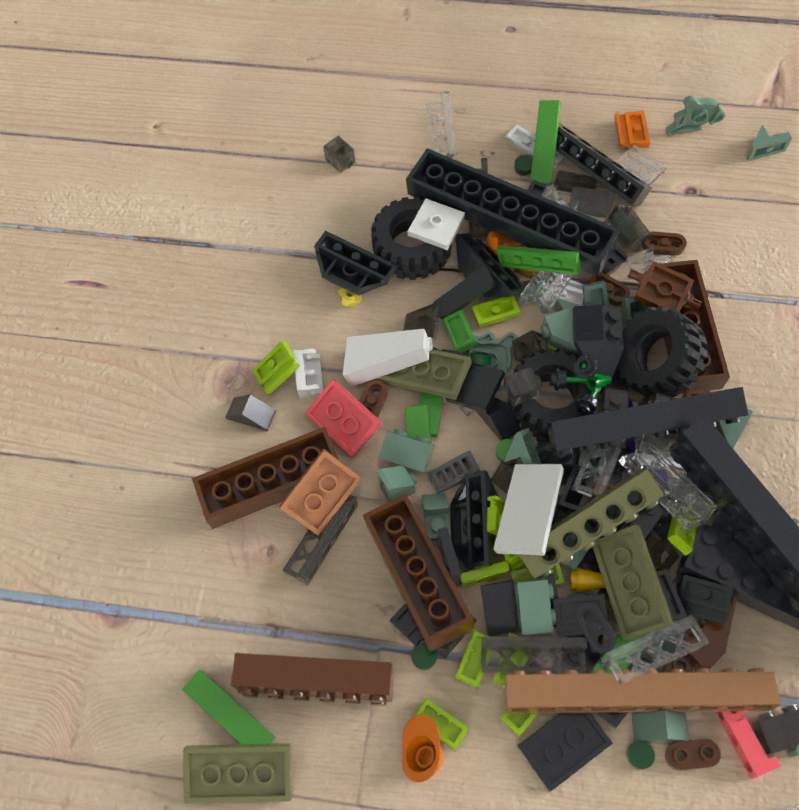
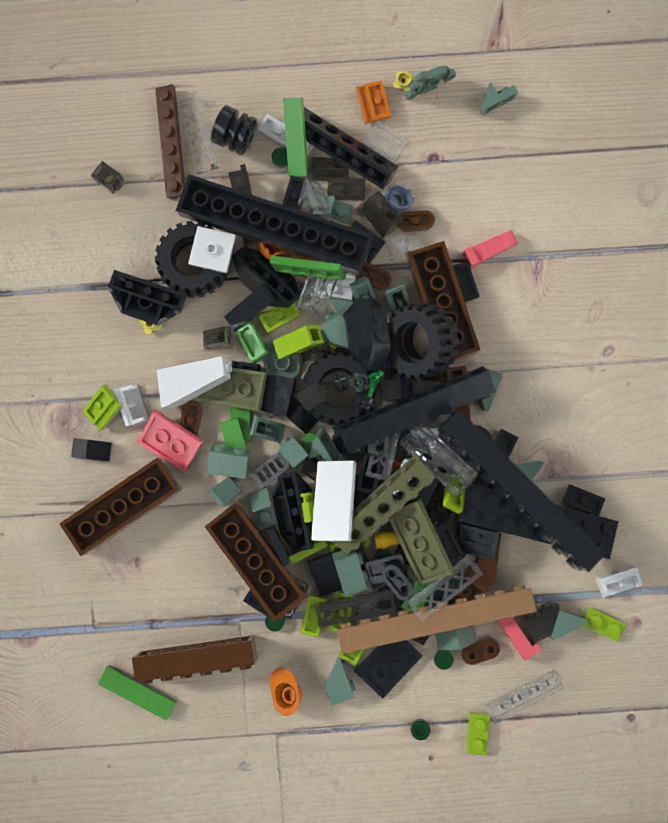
camera: 15 degrees left, 20 degrees up
olive plate [183,743,292,804] -> none
nougat plate [279,449,362,535] -> none
clear smoke fence [283,495,358,586] -> none
lime plate [414,698,469,751] -> none
dark green tile [470,351,492,365] -> none
reddish brown plate [627,261,702,312] -> none
none -> reddish brown plate [155,84,185,199]
none -> black wheel [211,105,257,156]
none -> sand green slope [250,416,285,443]
none -> lime brick [273,324,324,359]
none -> sand green brick [278,437,309,468]
none -> sand green slope [325,657,356,705]
none -> sand blue hair [384,184,415,213]
none -> light yellow plate [393,71,414,92]
none -> black plate [453,261,480,302]
none -> coral leg [462,230,518,268]

